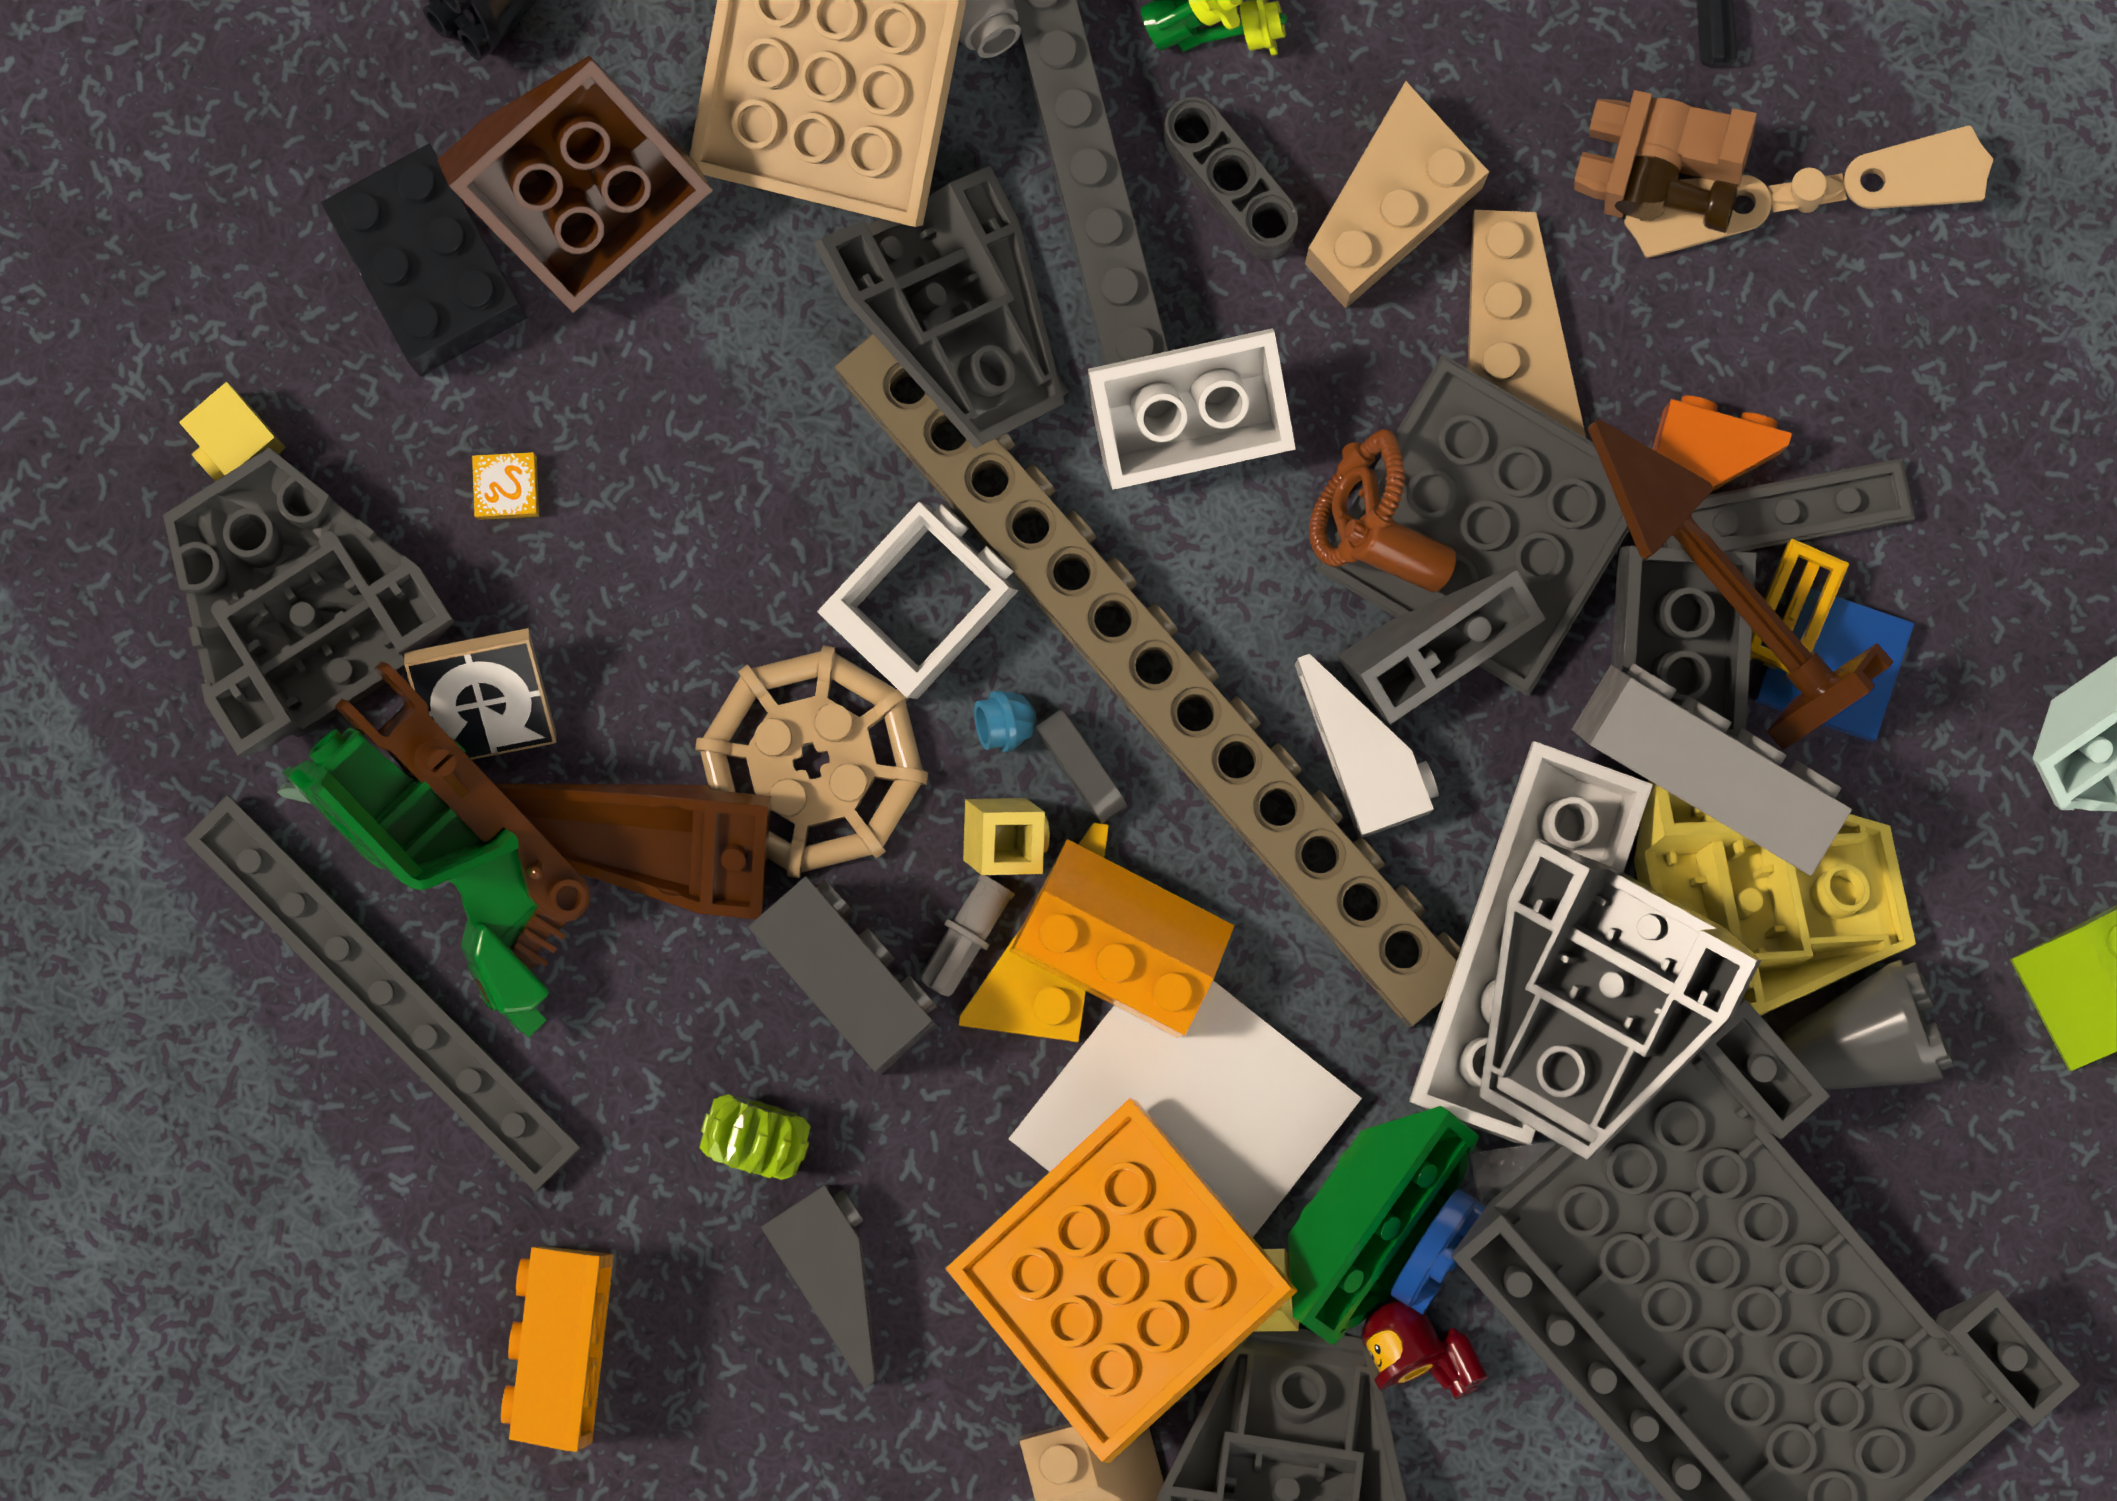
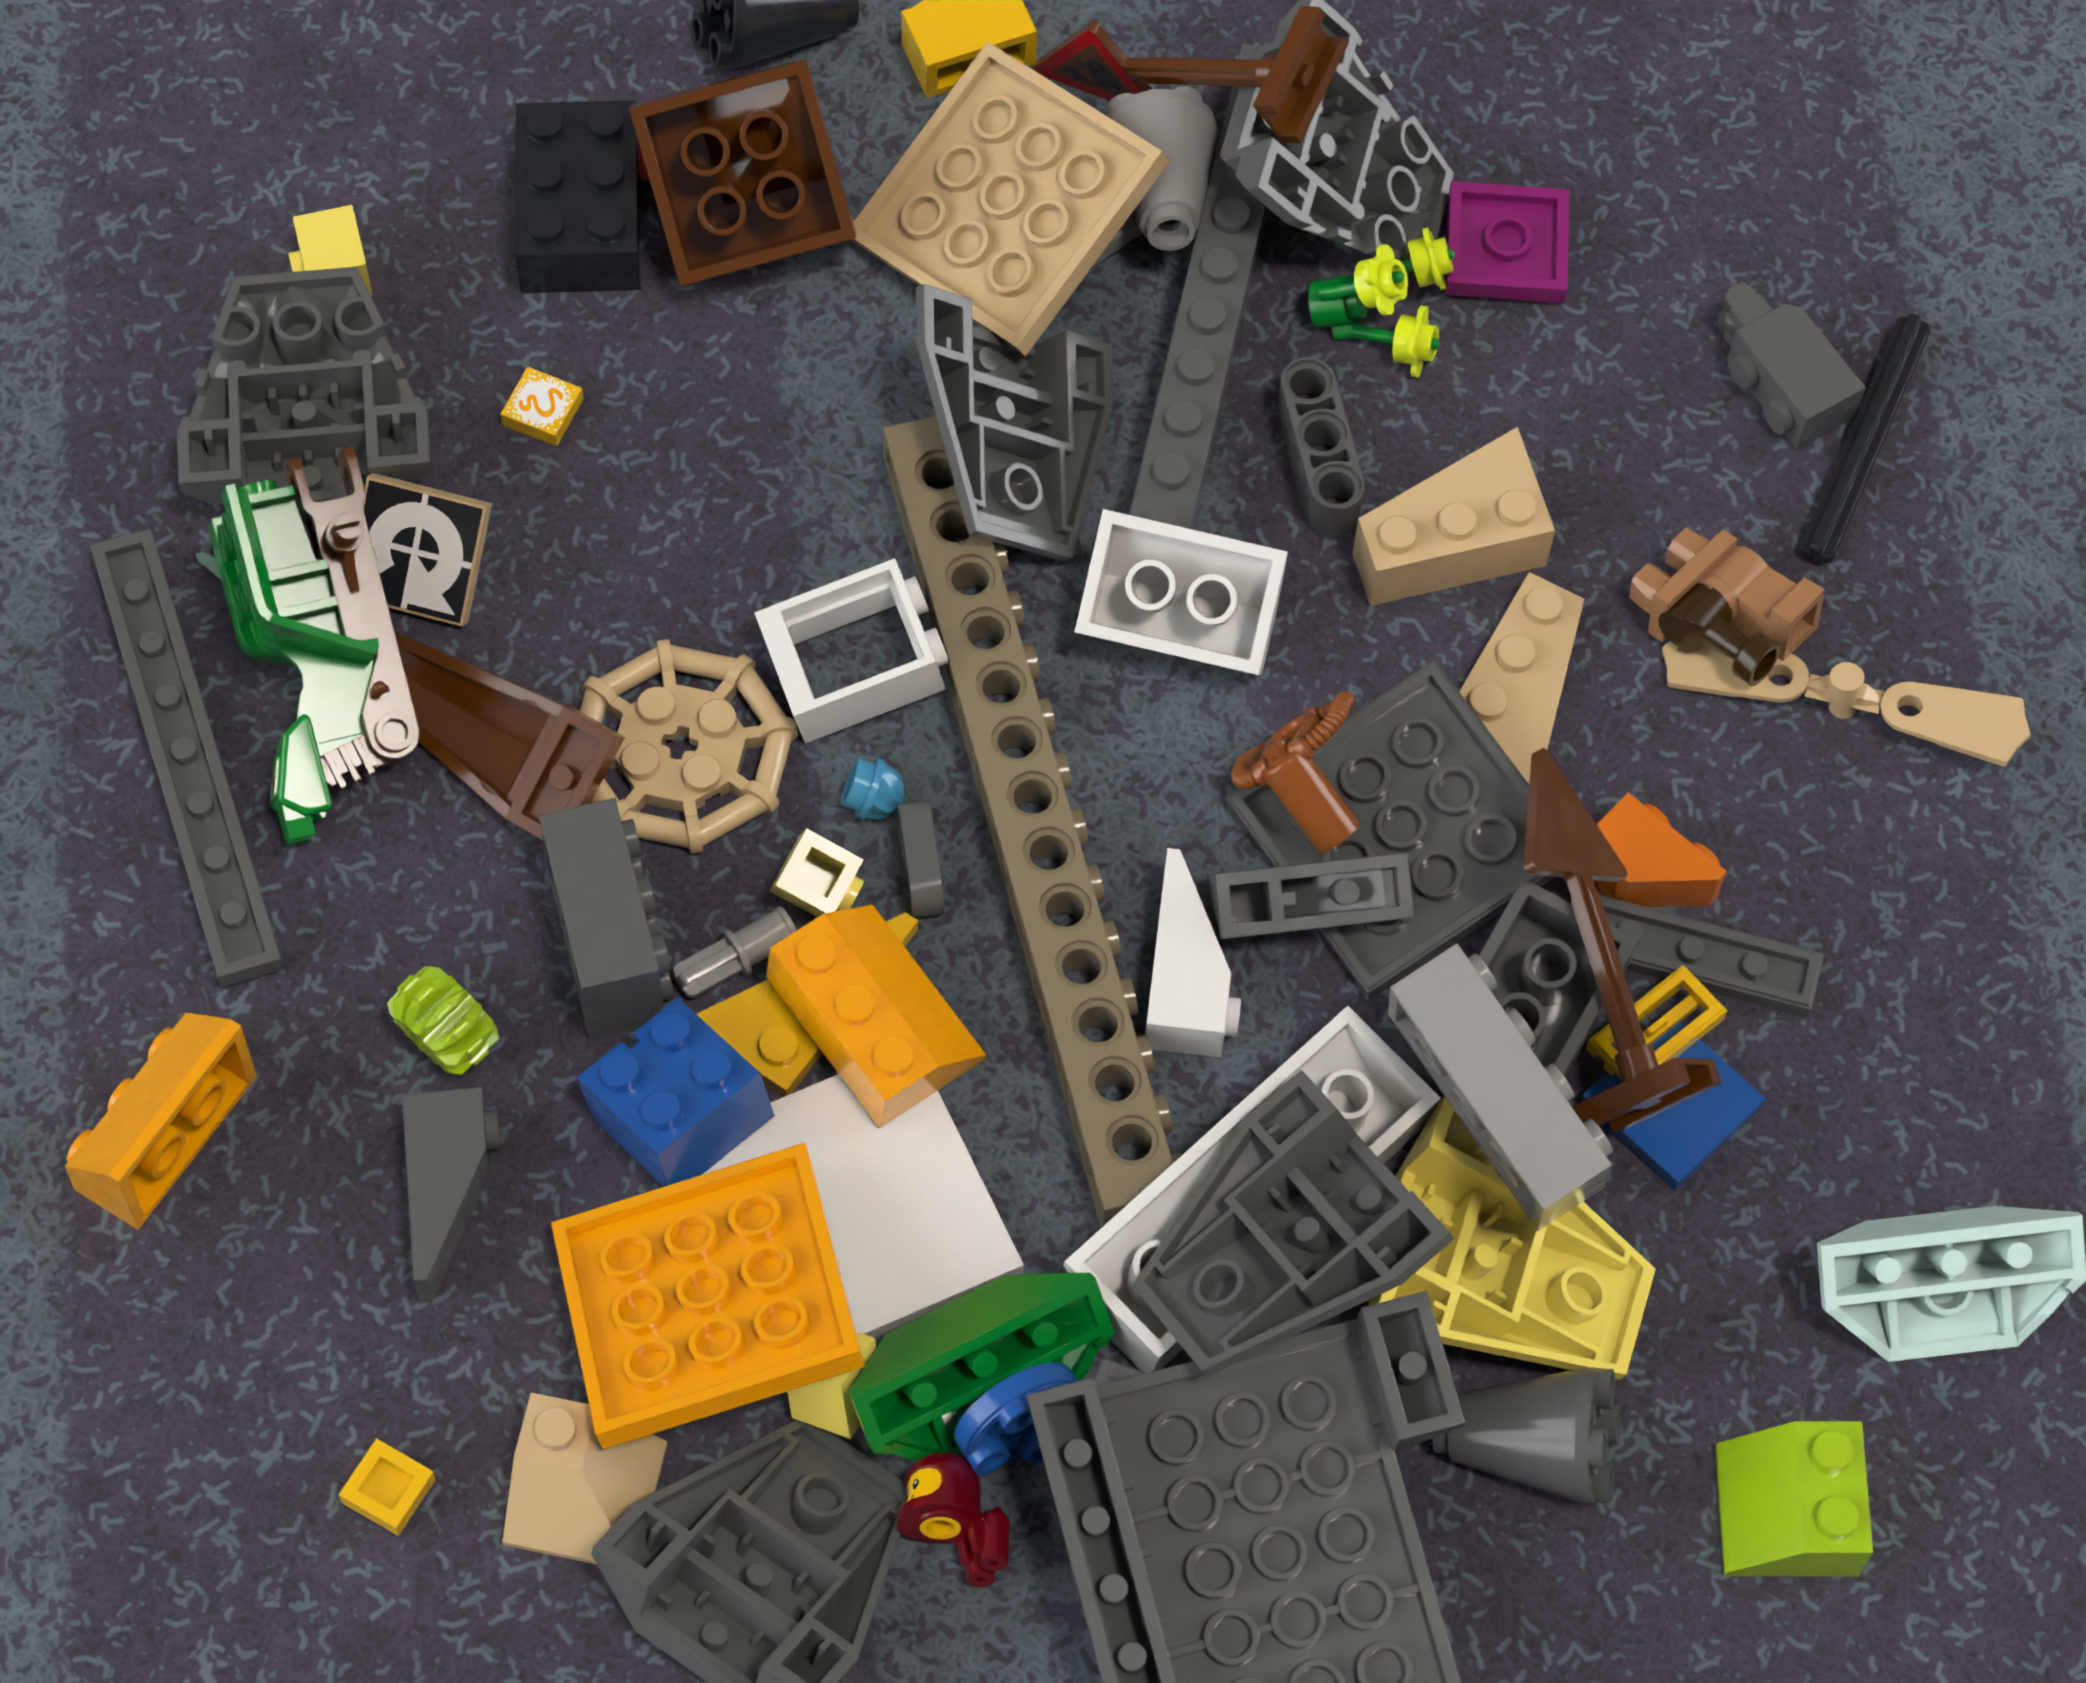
camera: 20 degrees right, 20 degrees down
none -> blue piece [577,998,775,1187]

